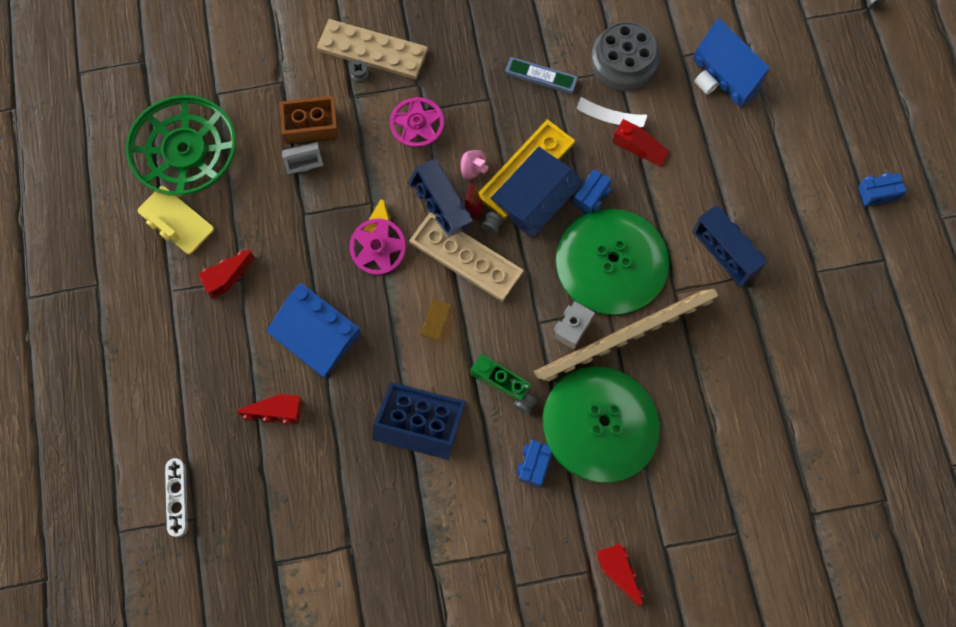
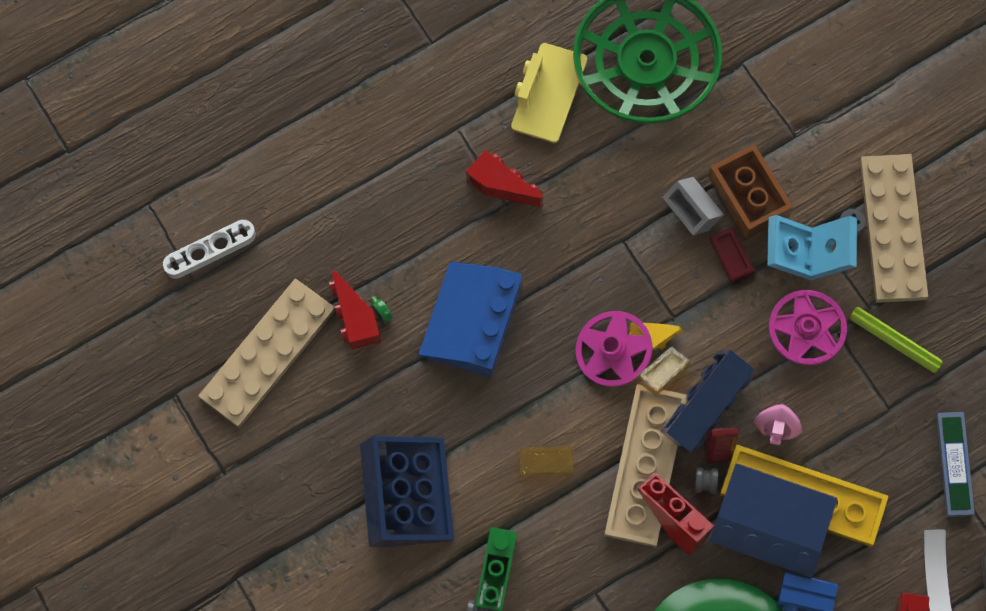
camera: 70 degrees right, 0 degrees up
none -> tan plate [198,278,336,429]
none -> green piece [370,296,393,323]
none -> clear yellow tile [636,347,691,396]
none -> red slope [637,472,714,556]
none -> dark red tile [709,227,755,283]
none -> medium azure bracket [767,215,857,281]
none -> lime axle [850,307,943,373]

